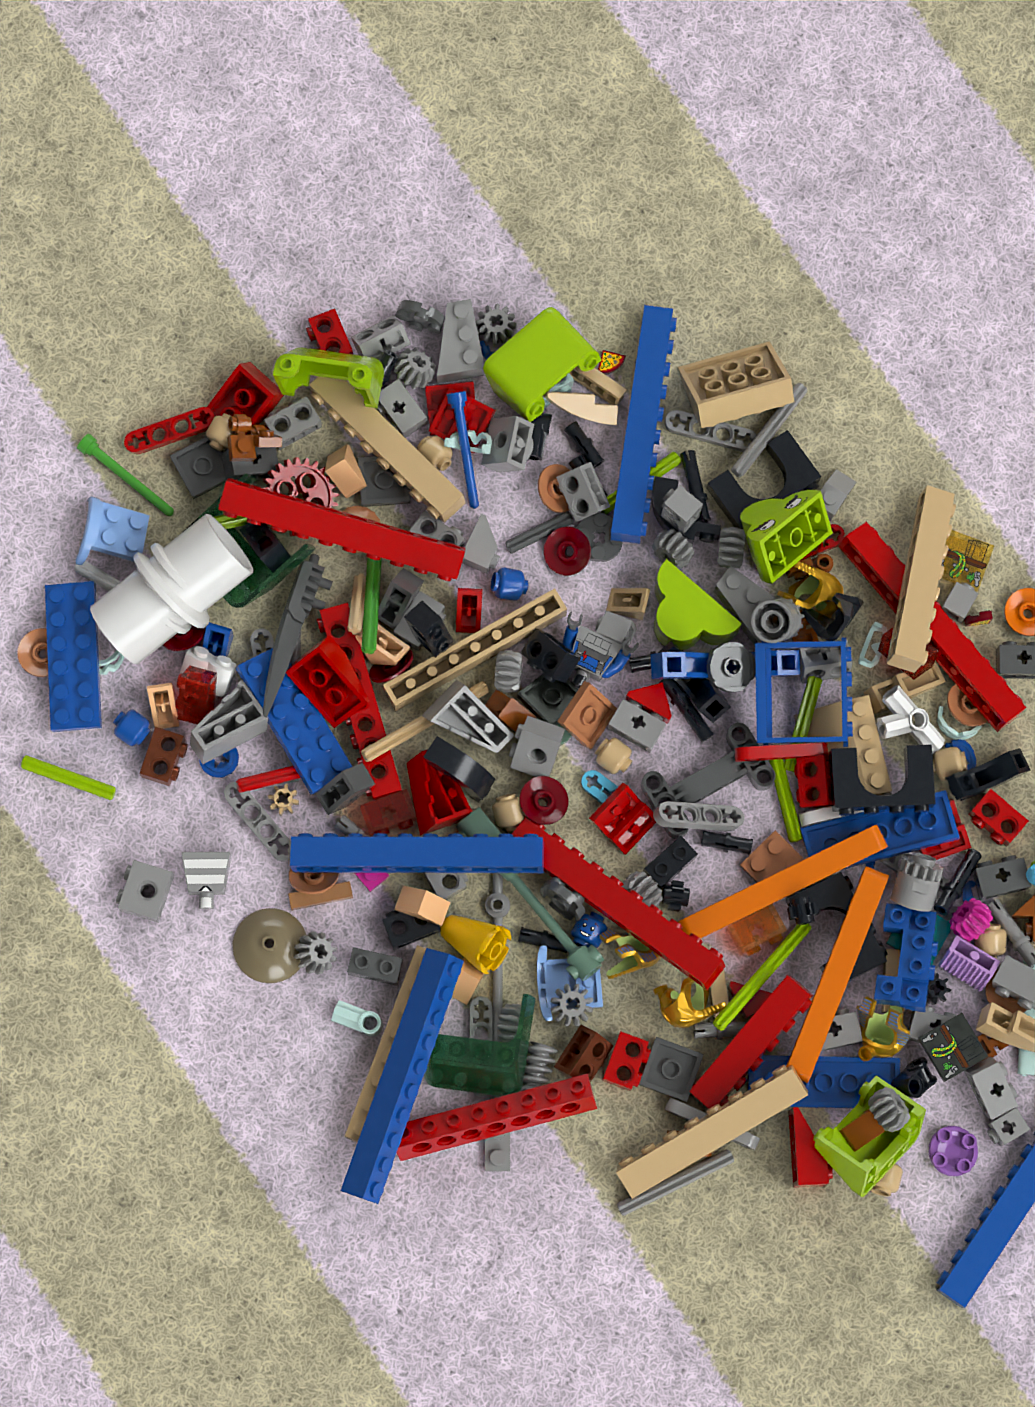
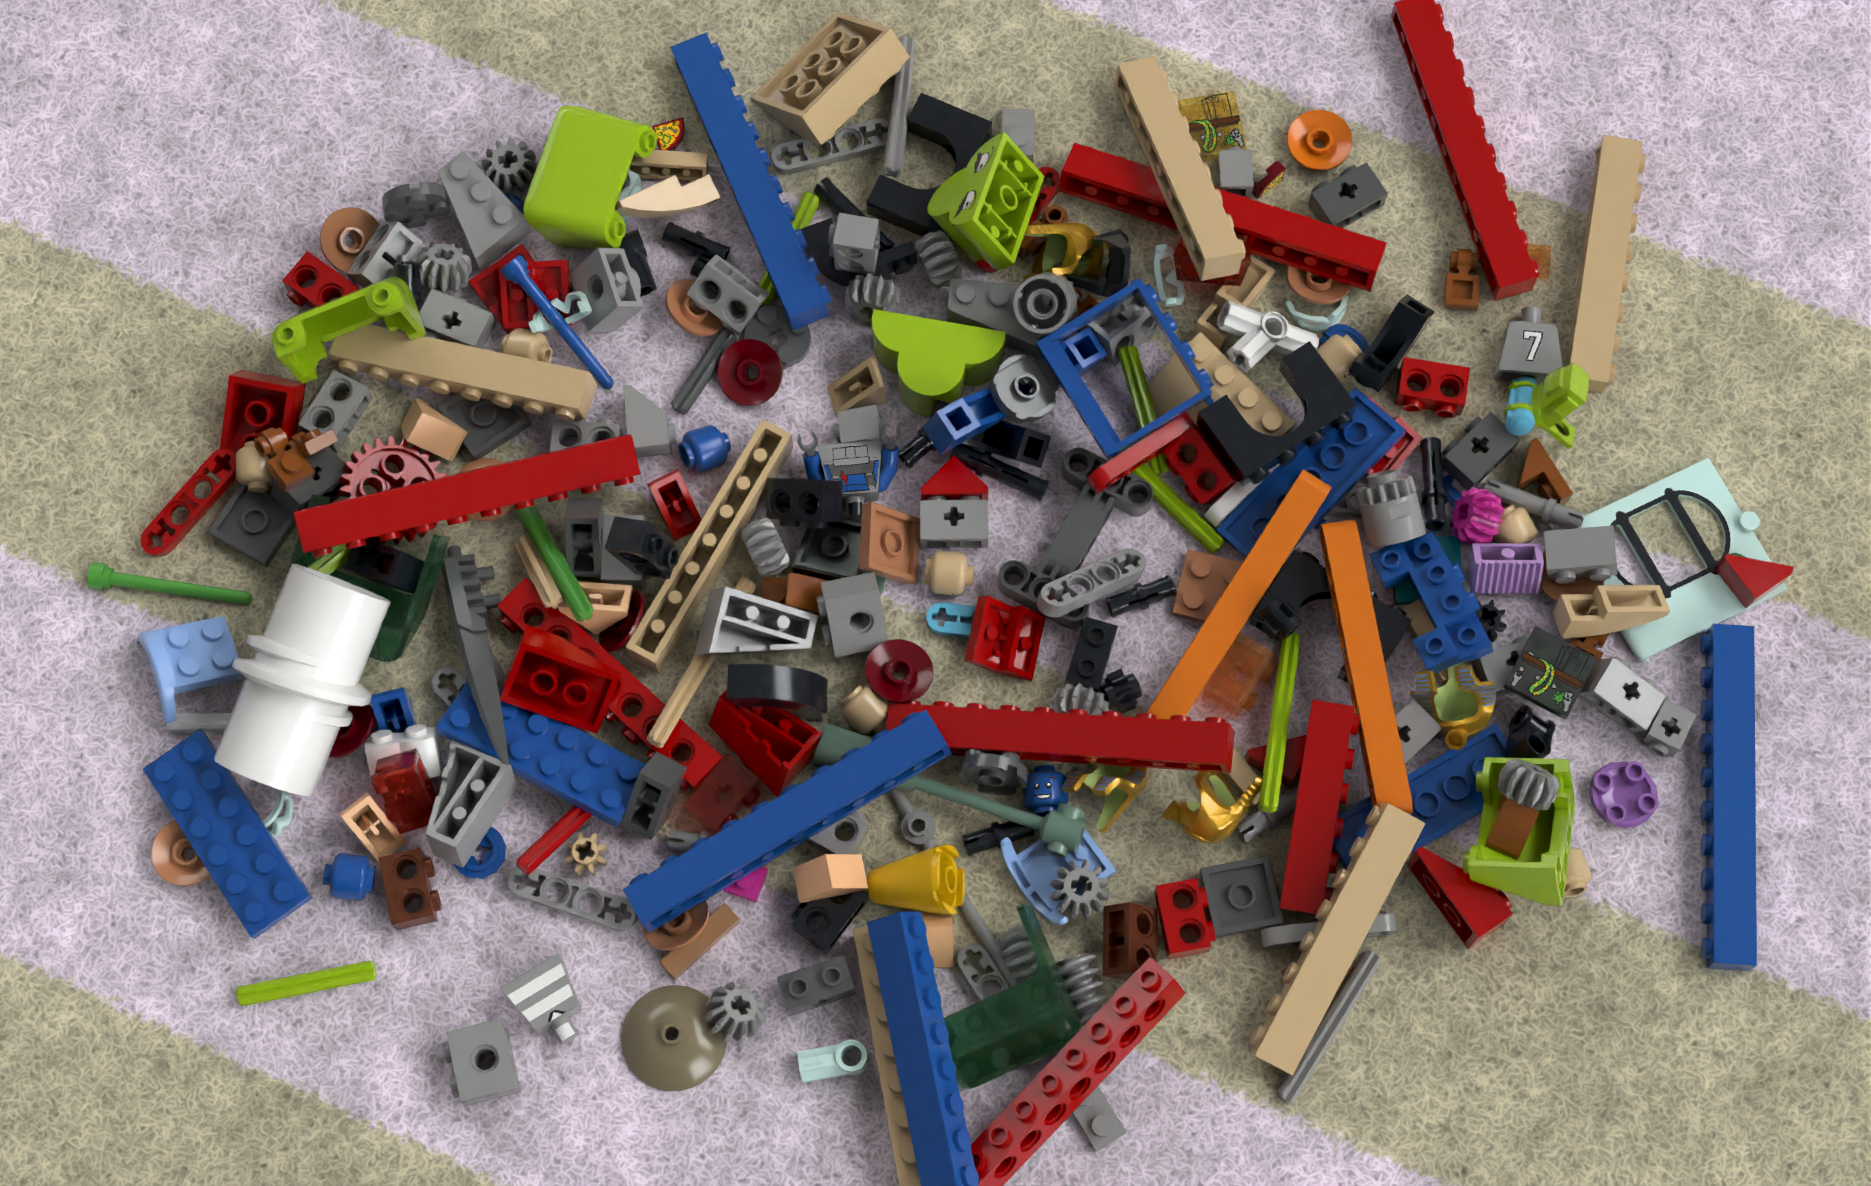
camera: 25 degrees left, 5 degrees down
none -> nougat dish [320,207,380,273]

